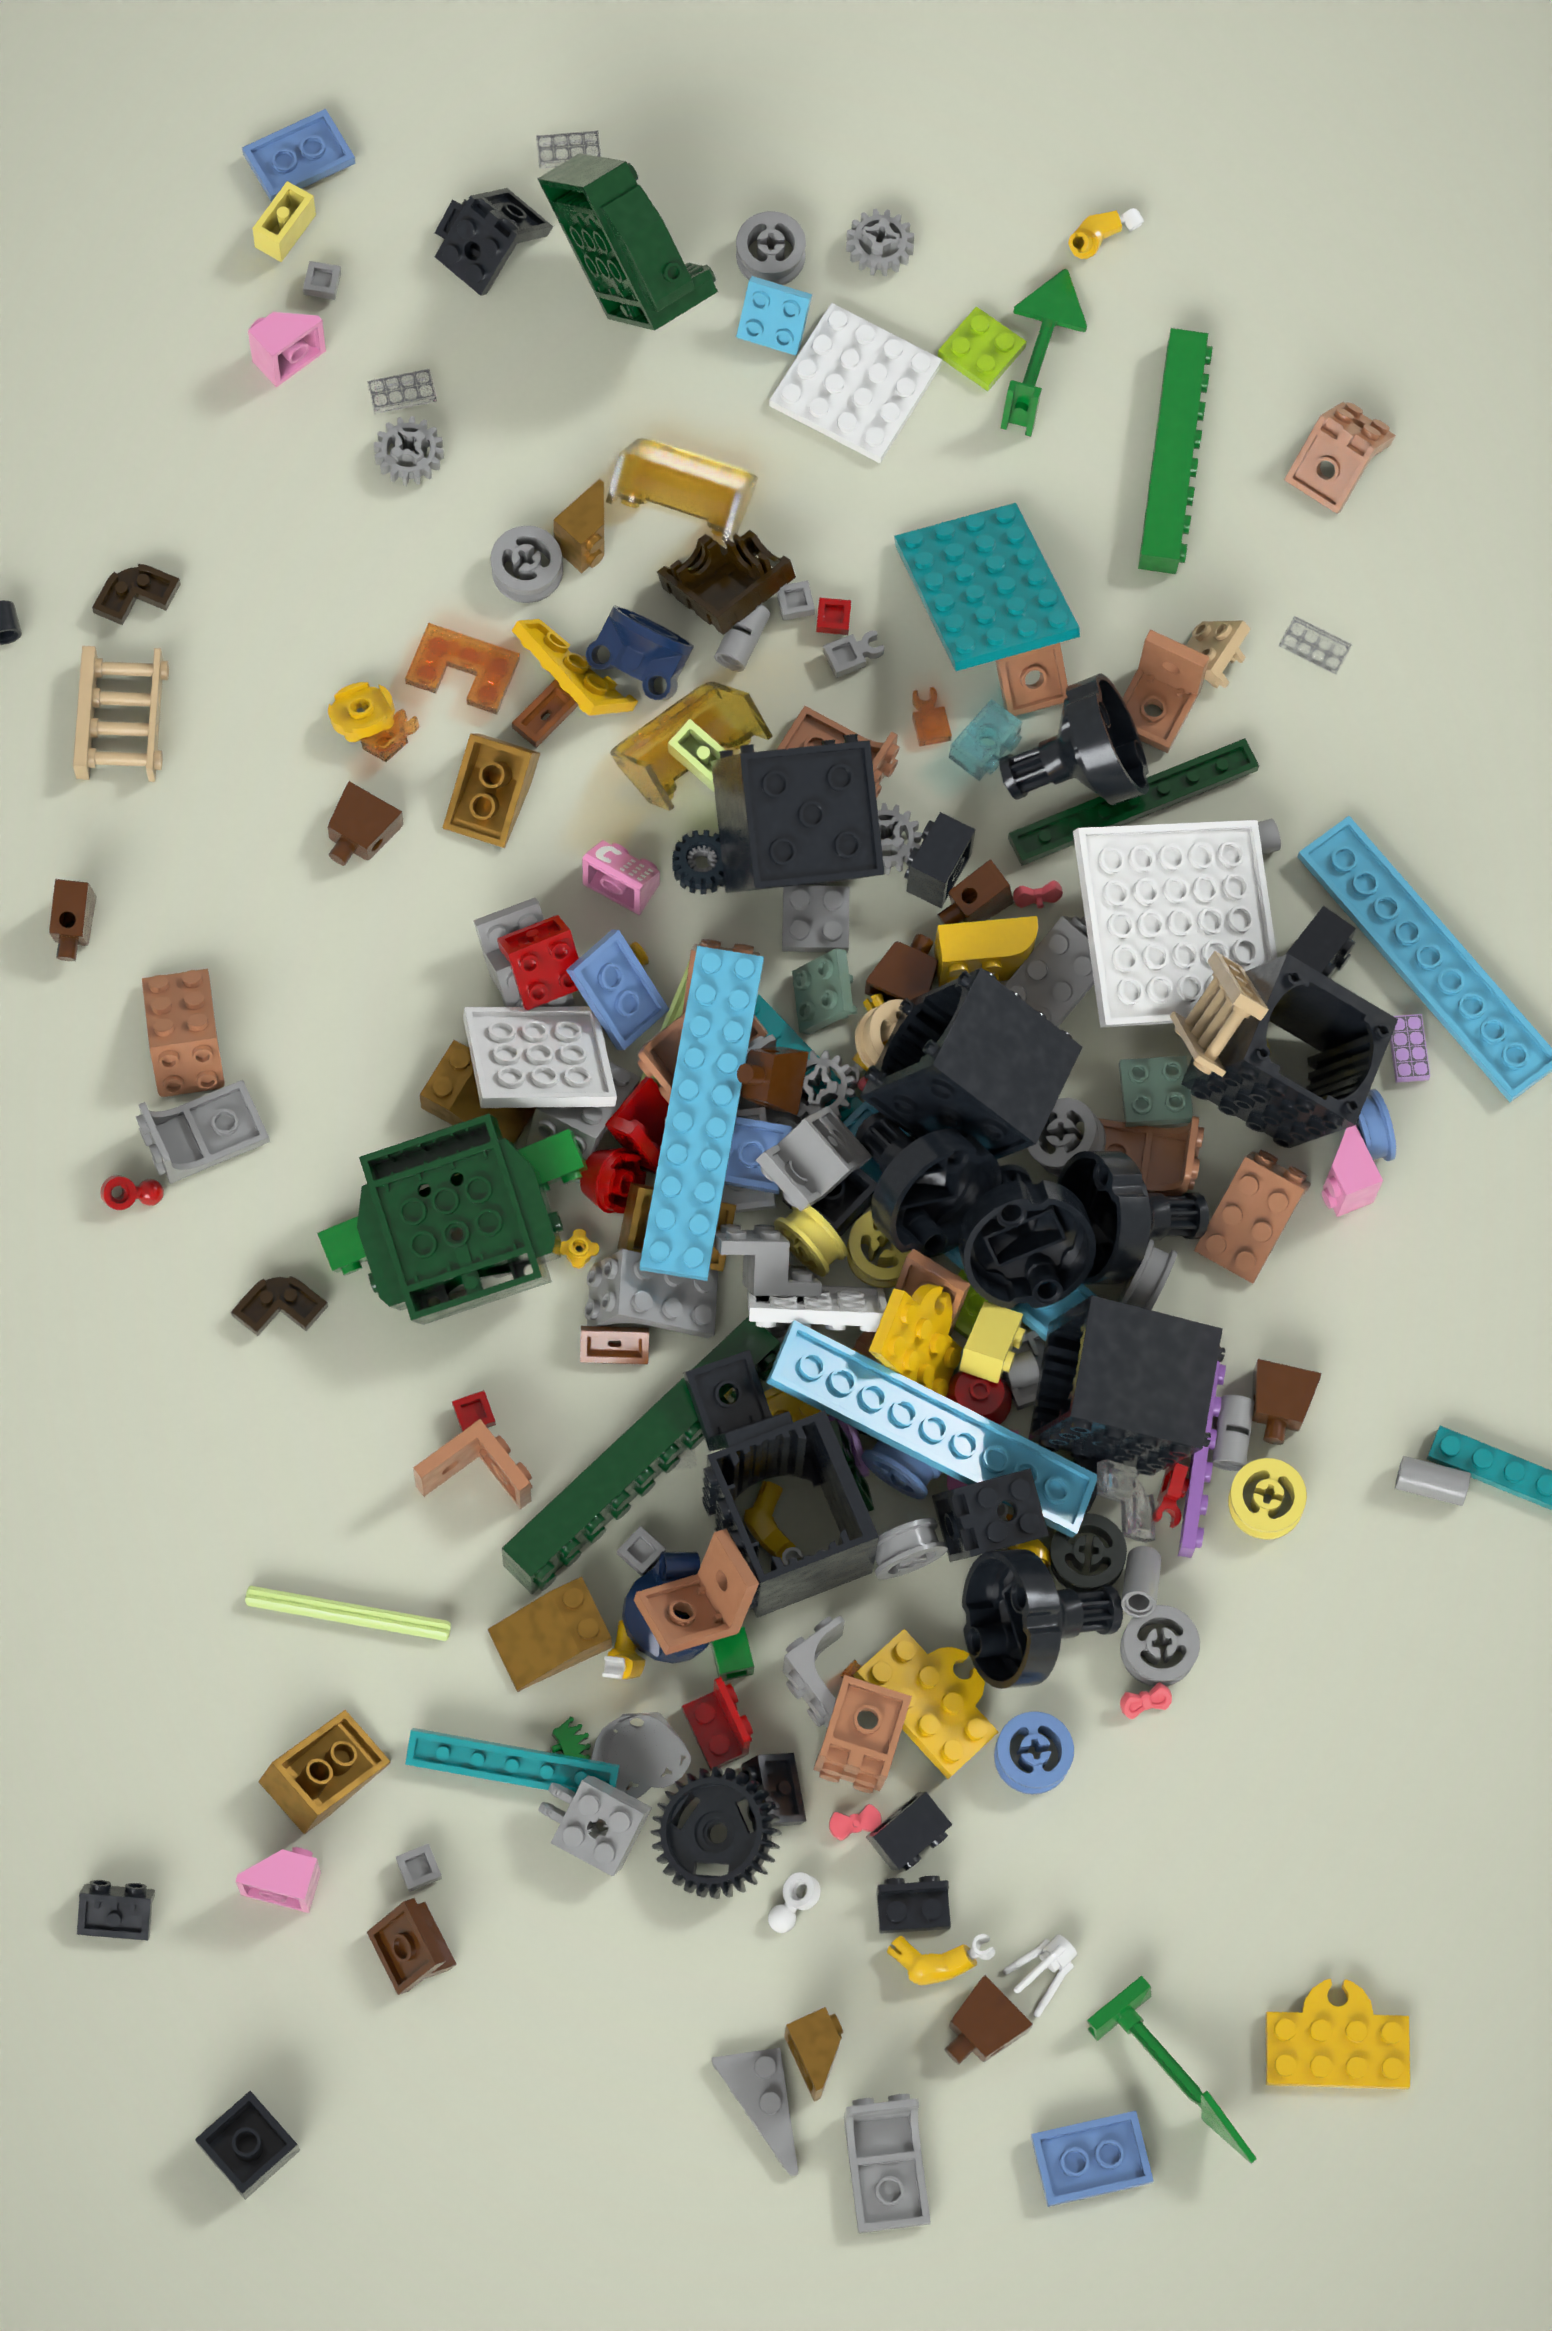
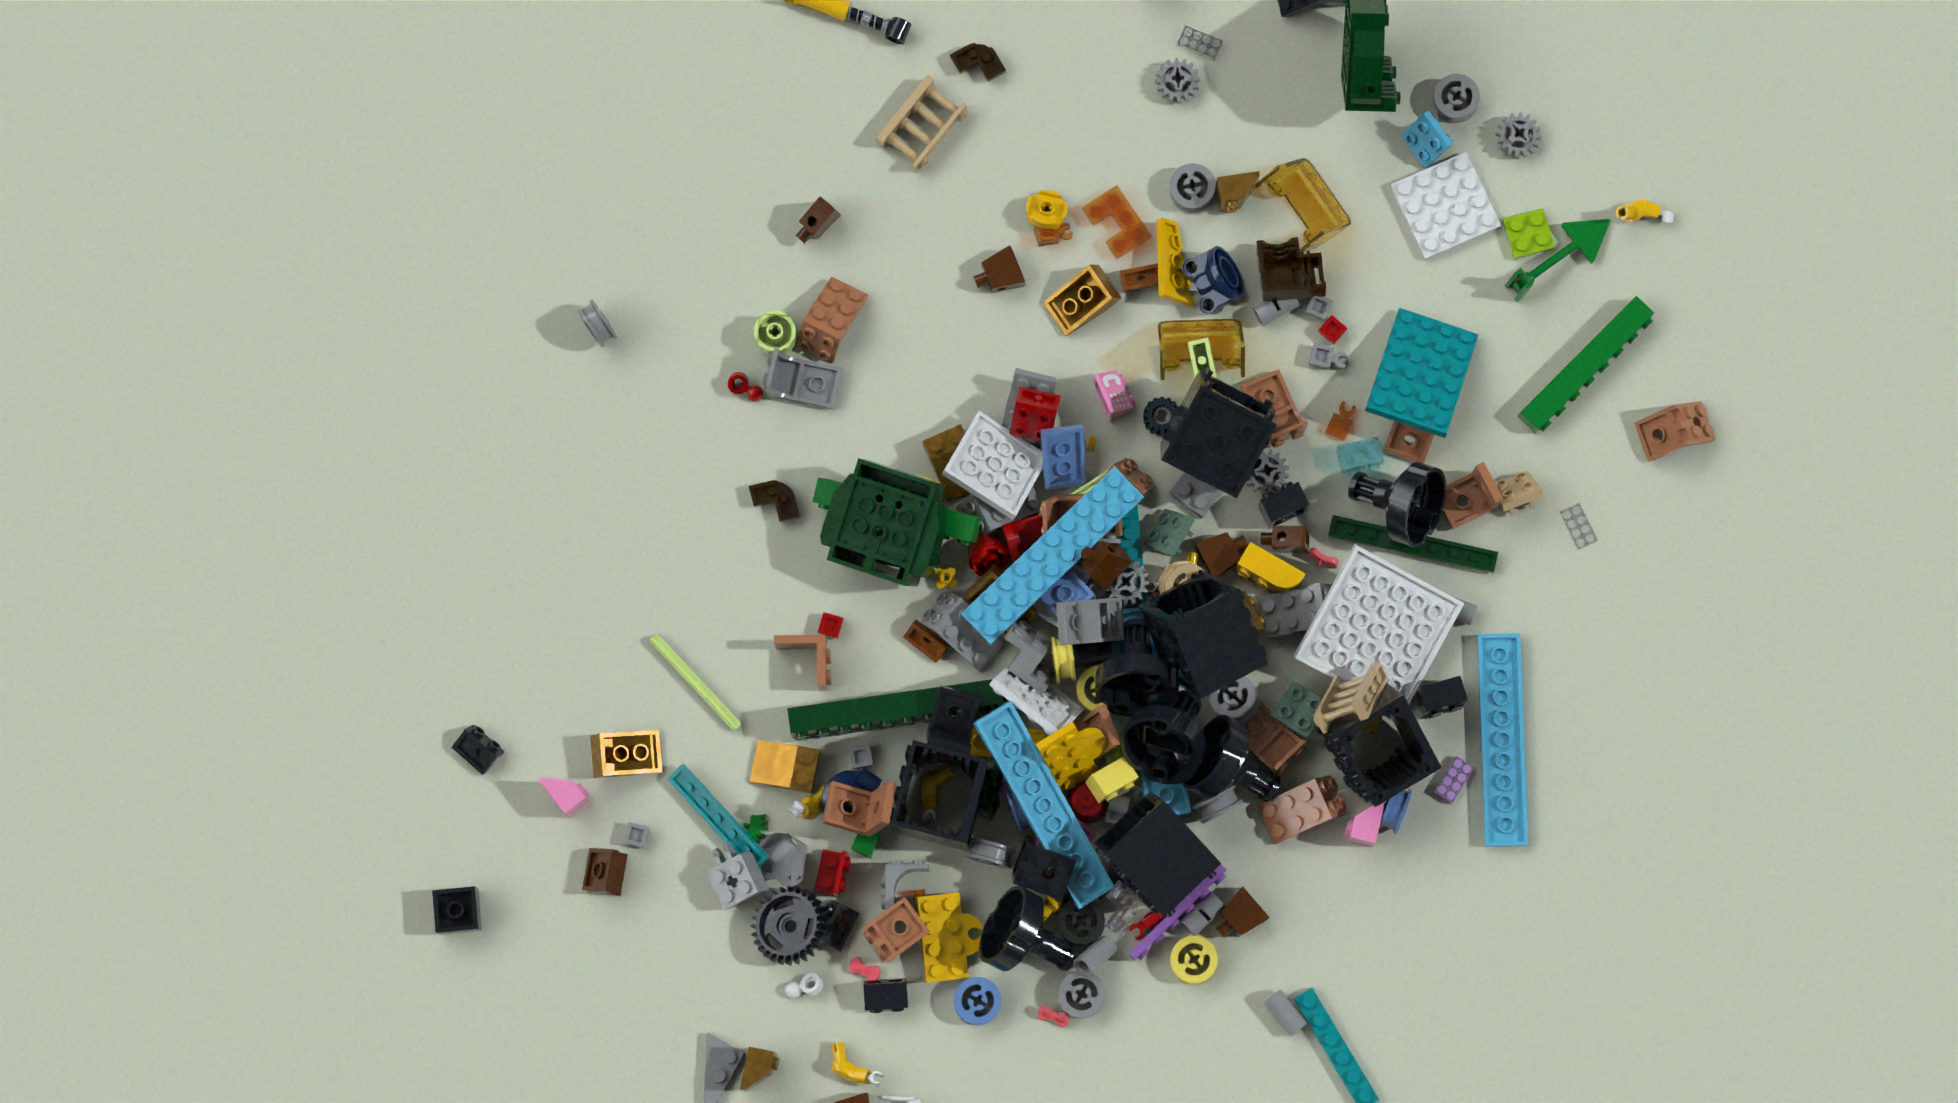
camera: 45 degrees right, 10 degrees up
black bracket [876,1876,951,1934] -> none
none -> yellowish green brick [754,310,797,355]

